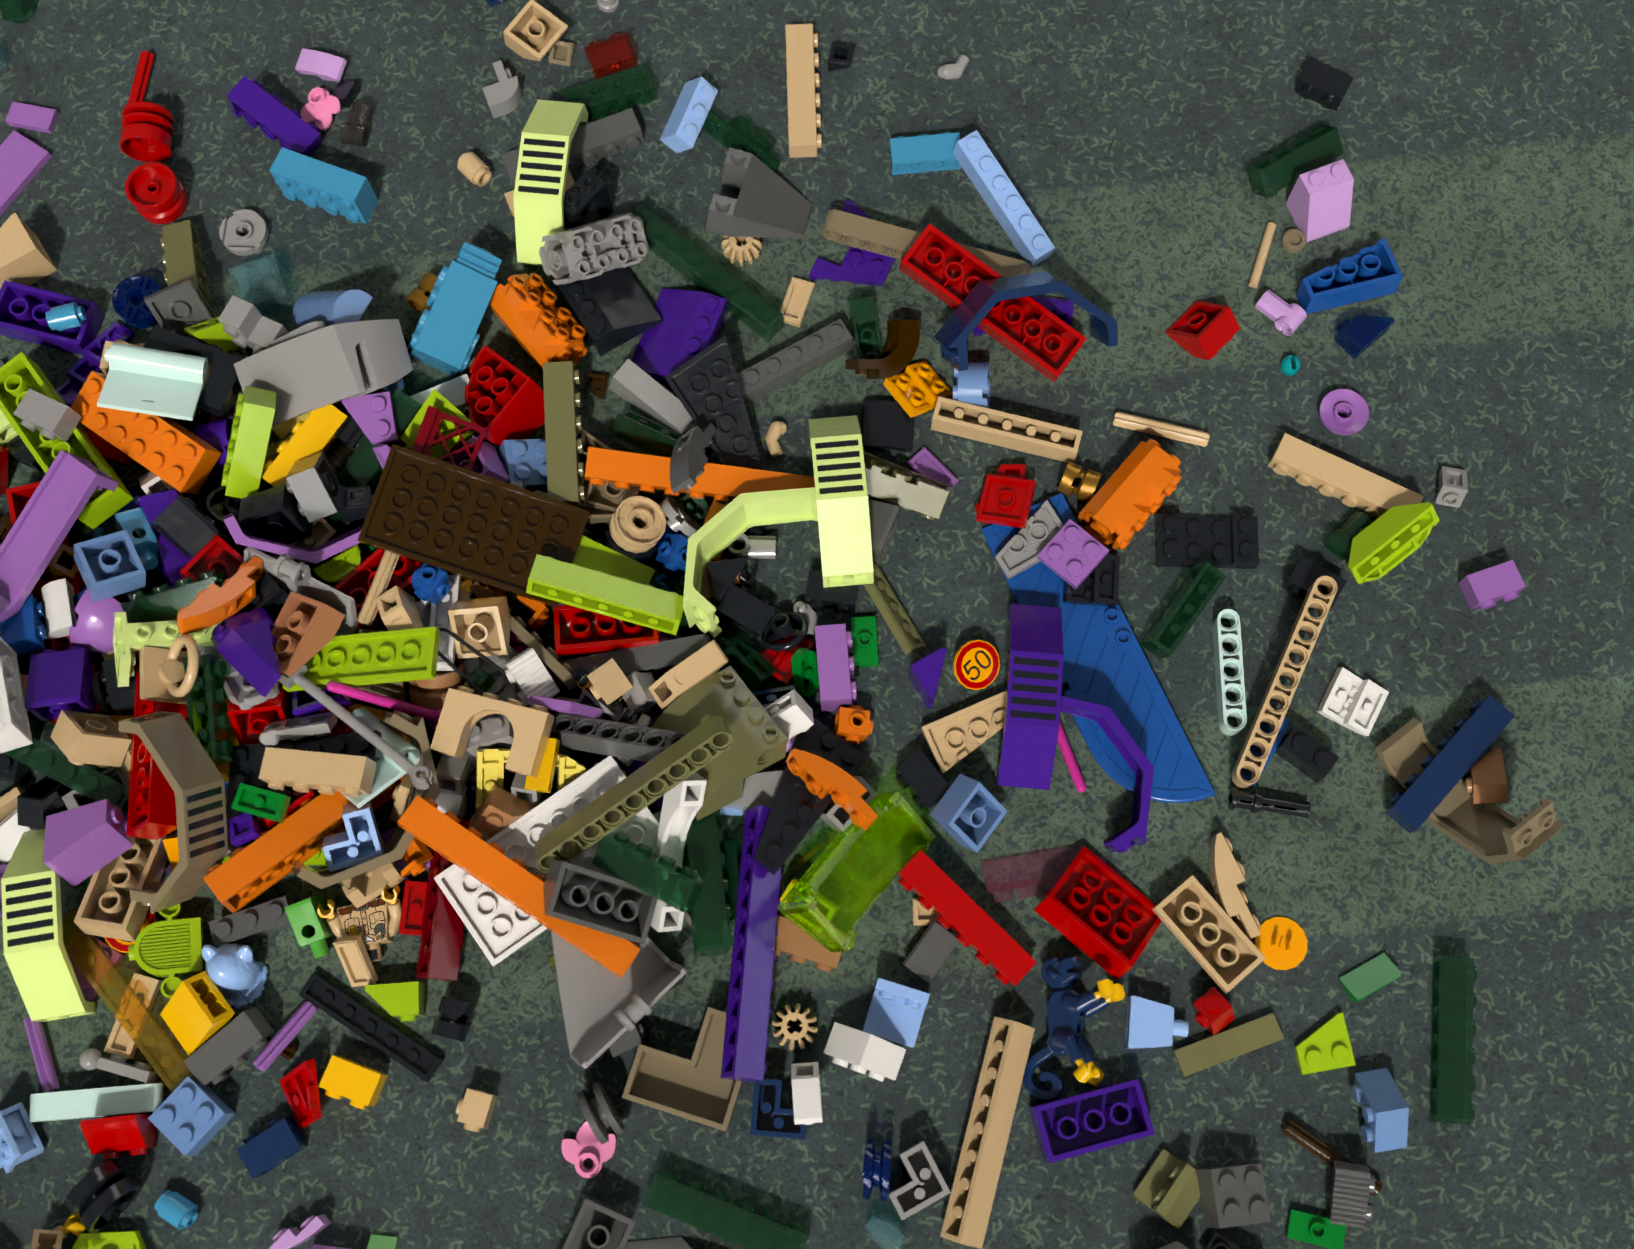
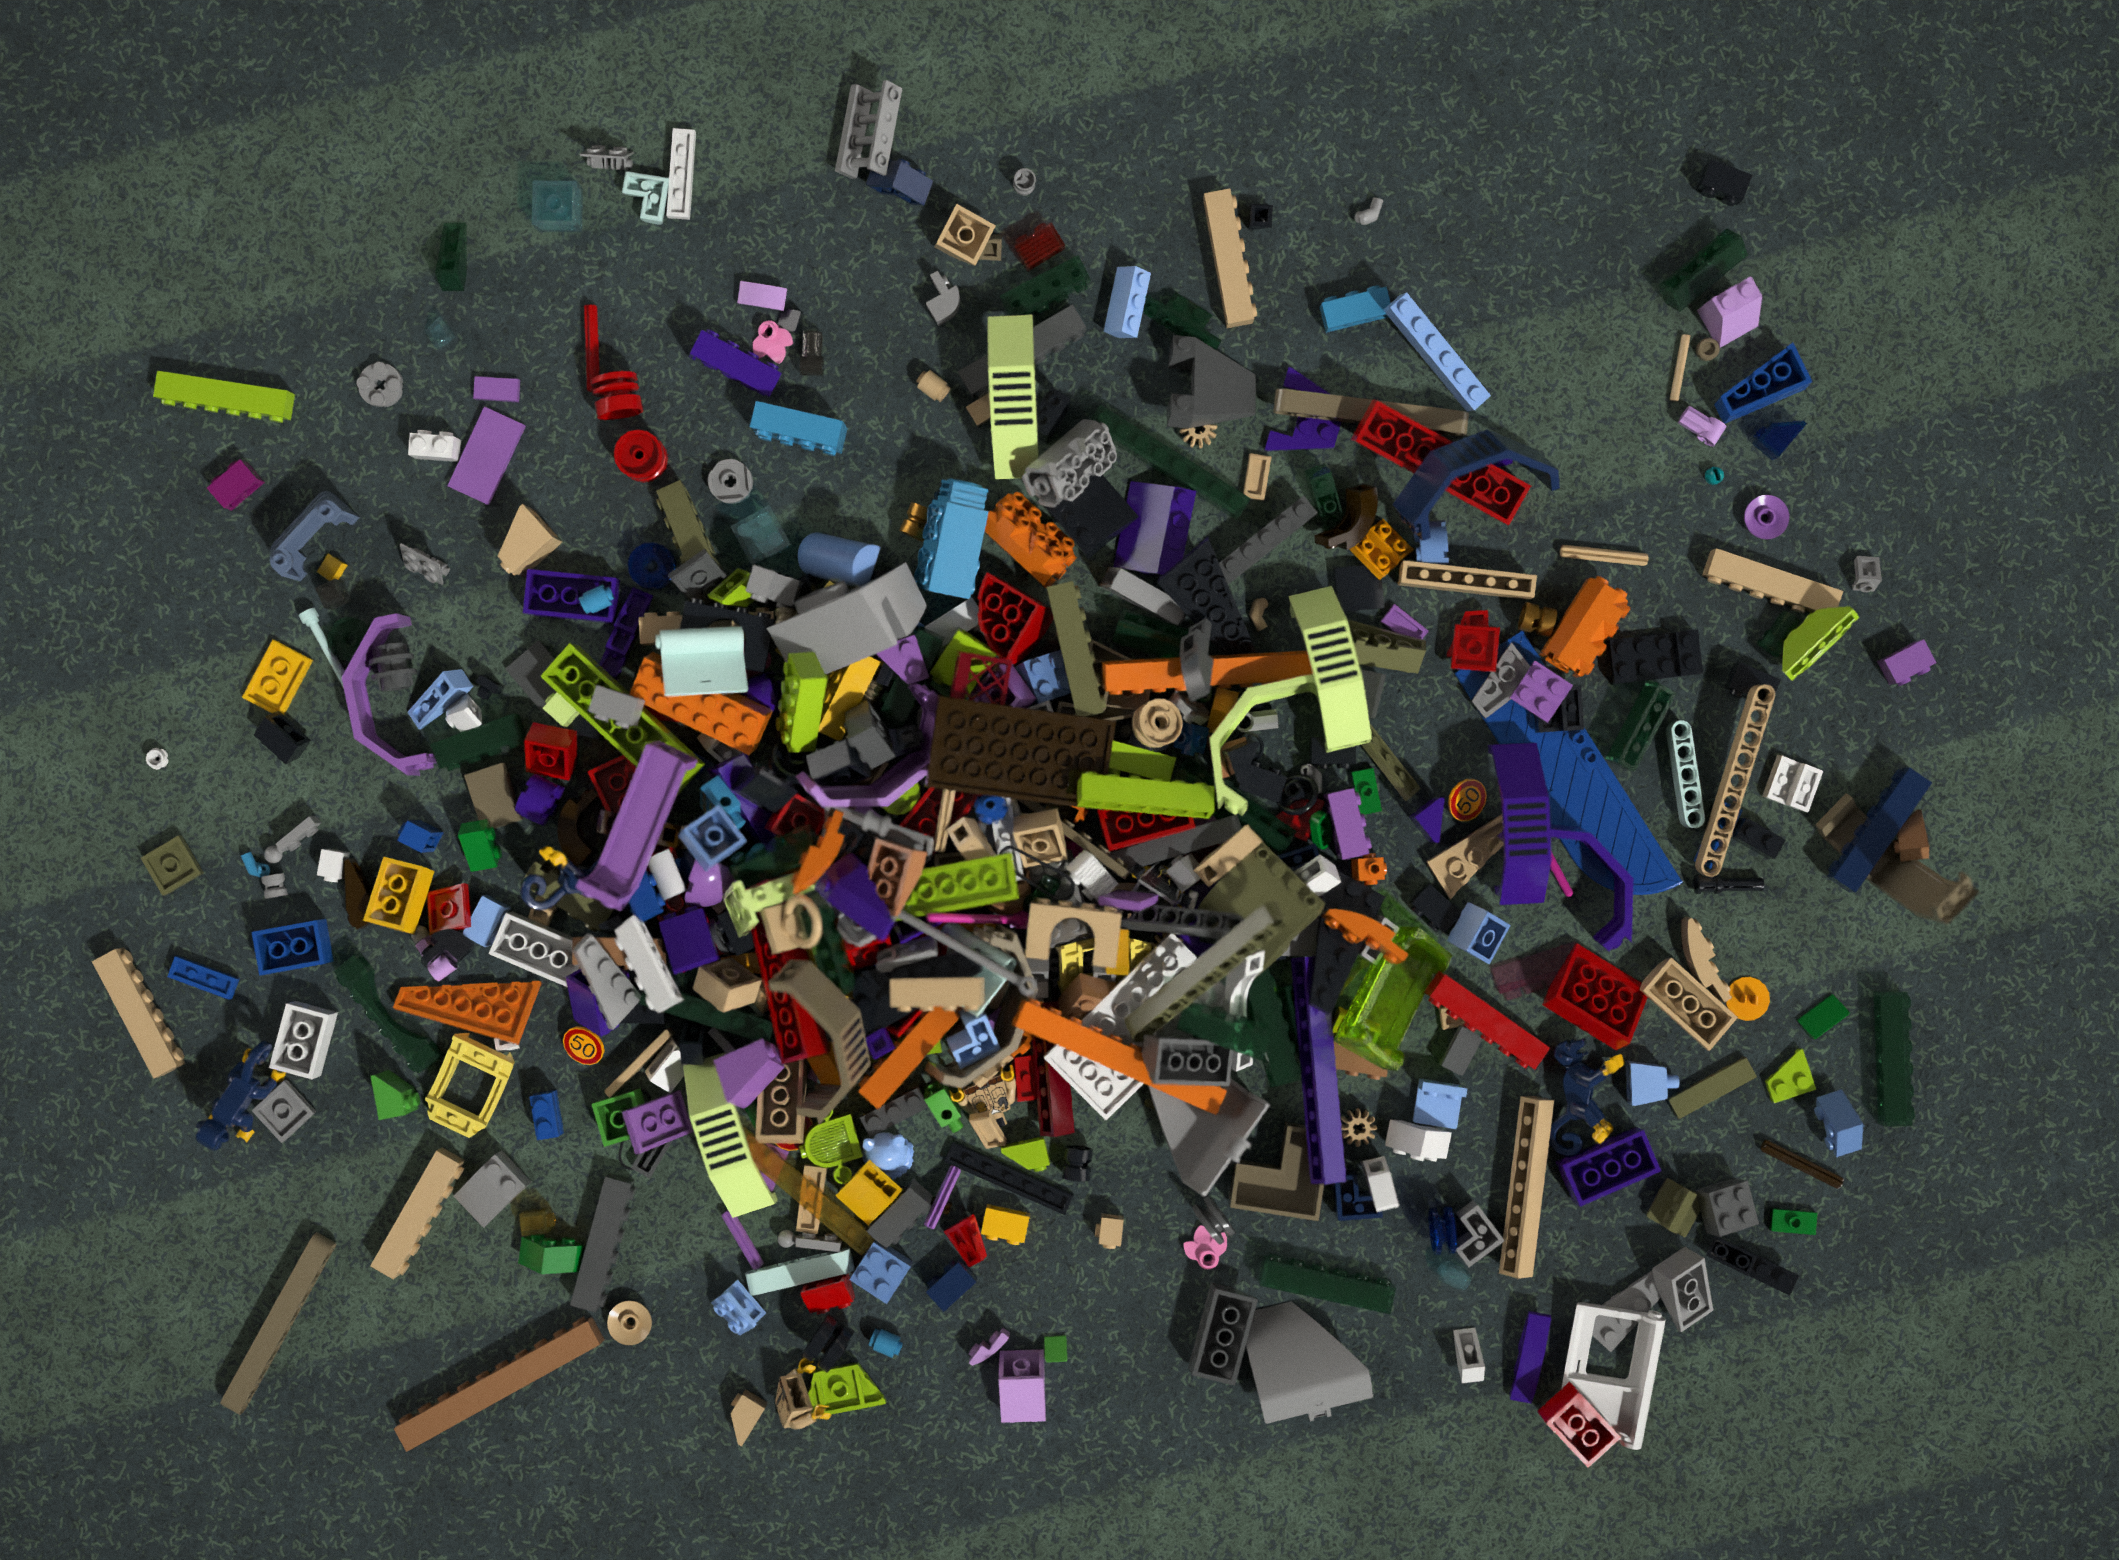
camera: 15 degrees left, 15 degrees up
green plate [231,783,292,823] -> none
dark brown tile [585,372,609,400] -> none
tan brick [587,658,633,705] -> none
red slope [1165,300,1241,361] -> none
red brick [1193,987,1235,1035] -> none
dark grey brick [1328,1161,1375,1229] -> none

